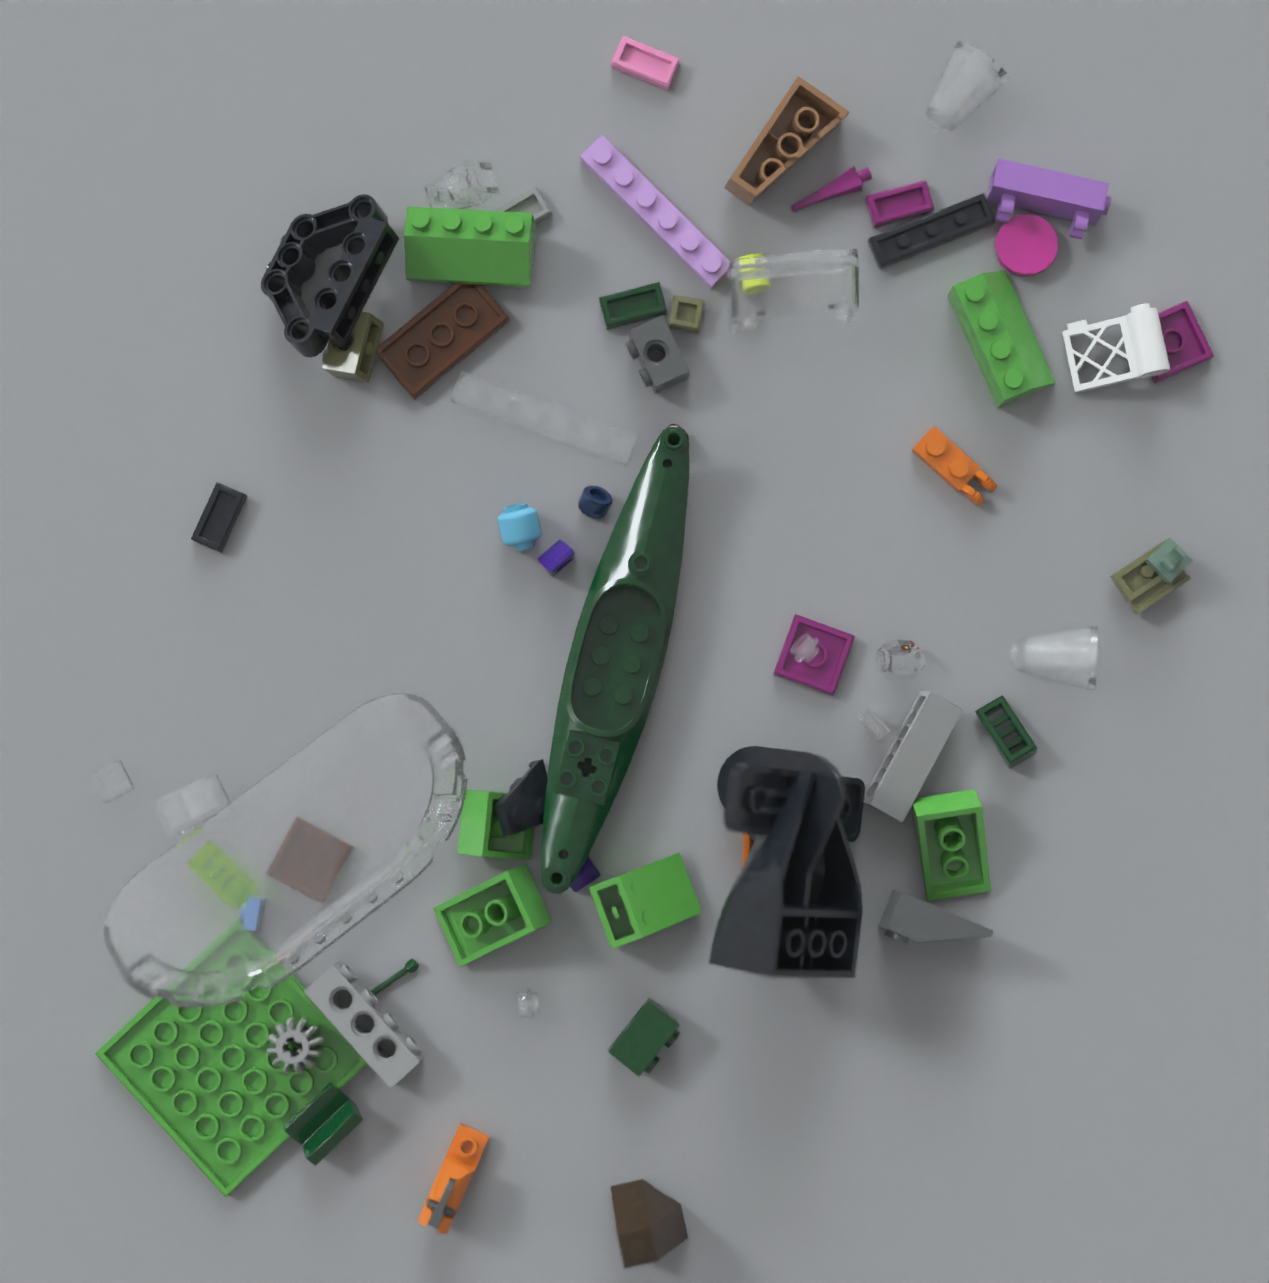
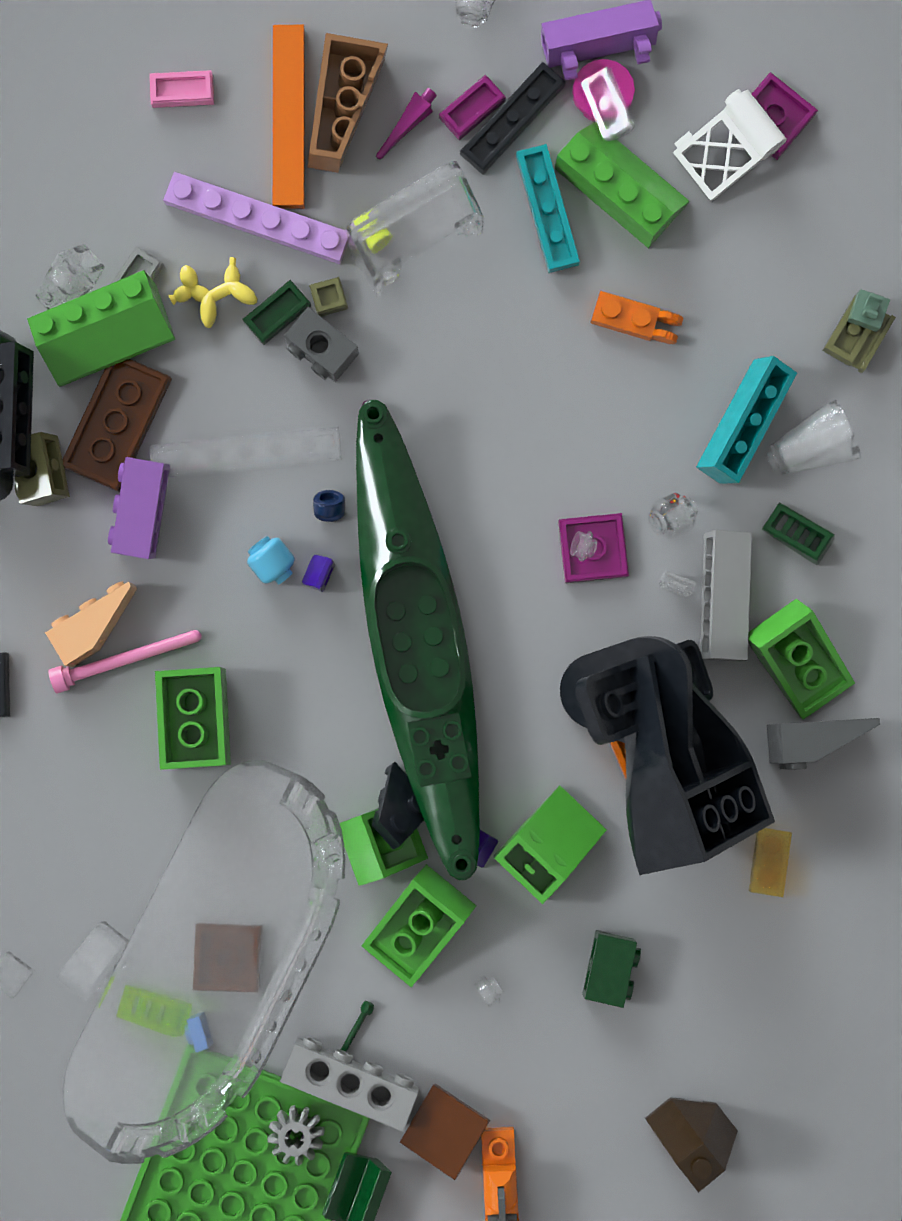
camera: 25 degrees left, 0 degrees up
none -> light nougat slope [45,581,137,667]
none -> bright pink piece [48,630,202,694]
none -> medium lavender brick [108,457,170,559]
none -> bright green brick [155,667,231,770]
none -> light yellow piece [168,257,258,328]
none -> orange tile [272,24,305,209]
none -> reddish brown tile [399,1084,490,1180]
none -> teal plate [516,144,580,273]
none -> clear brick [581,67,635,141]
none -> teal brick [696,356,797,484]
none -> clear yellow plate [749,828,792,897]

